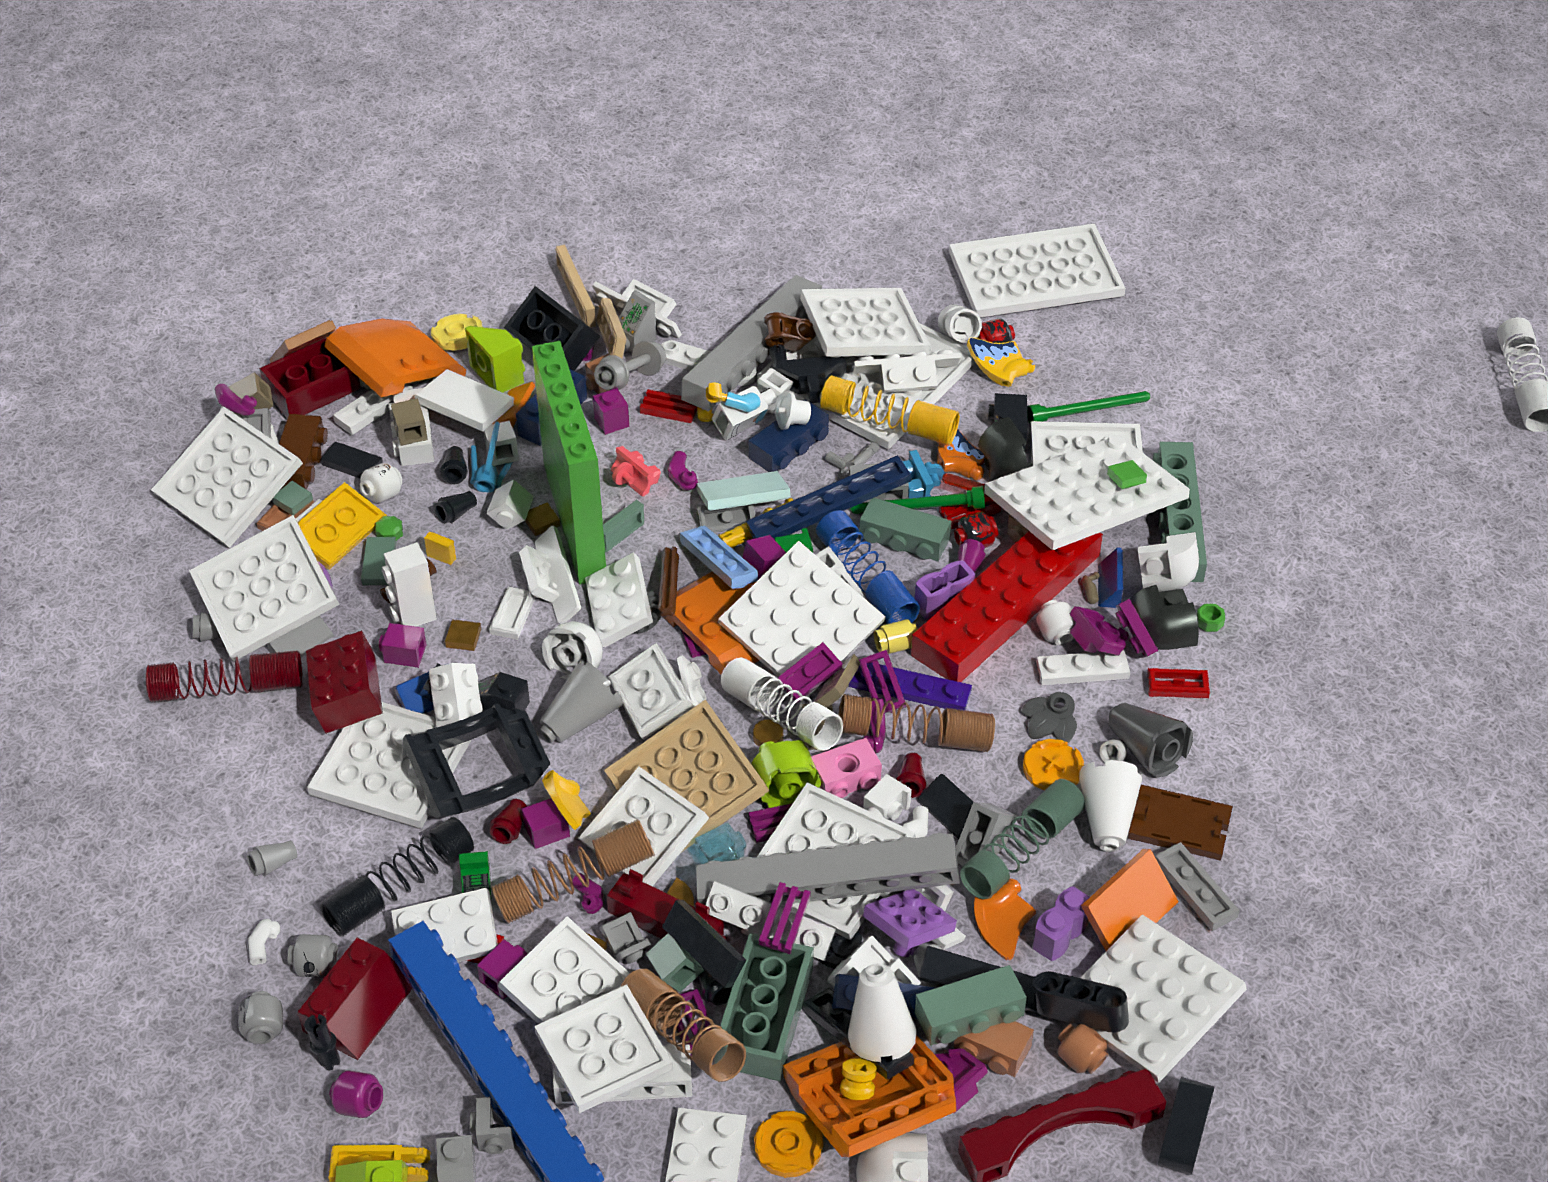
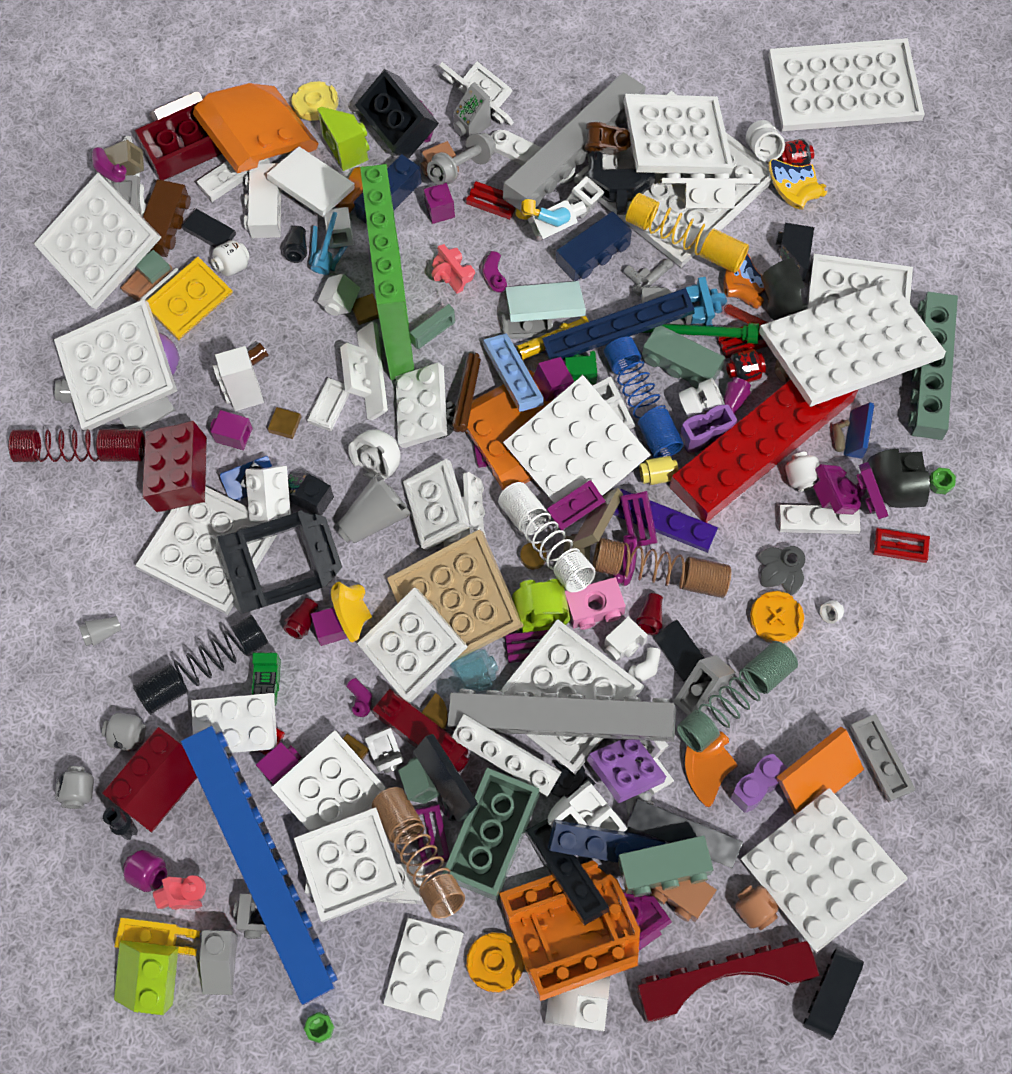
camera: 10 degrees right, 20 degrees up
white arm [248,919,280,965] -> none
sand green tile [361,537,397,586] -> none
bright green tile [376,516,403,541] -> none
dark tan brick [391,398,428,446] -> none
yellow tile [424,531,456,565] -> none
black cone [434,491,477,524] -> none
medium nougat piece [492,819,655,924] -> none
tan tile [555,244,596,328] -> none
tan tile [596,298,626,359] -> none
magenta tile [759,882,811,954] -> none
white piece [775,391,811,430] -> none
yellow wheel [840,1058,877,1100] -> none
white cone [848,963,916,1062] -> none
green piece [1027,391,1151,425] -> none
black beam [1033,971,1129,1033] -> none
white cone [1079,760,1142,852] -> none
bright green tile [1107,460,1147,489] -> none
dark grey cone [1108,703,1193,778] -> none
reddish brown piece [1128,785,1233,861] -> none
white brick [1138,532,1199,592] -> none
none -> coral hips [153,875,206,910]
none -> white wheel [679,378,725,418]

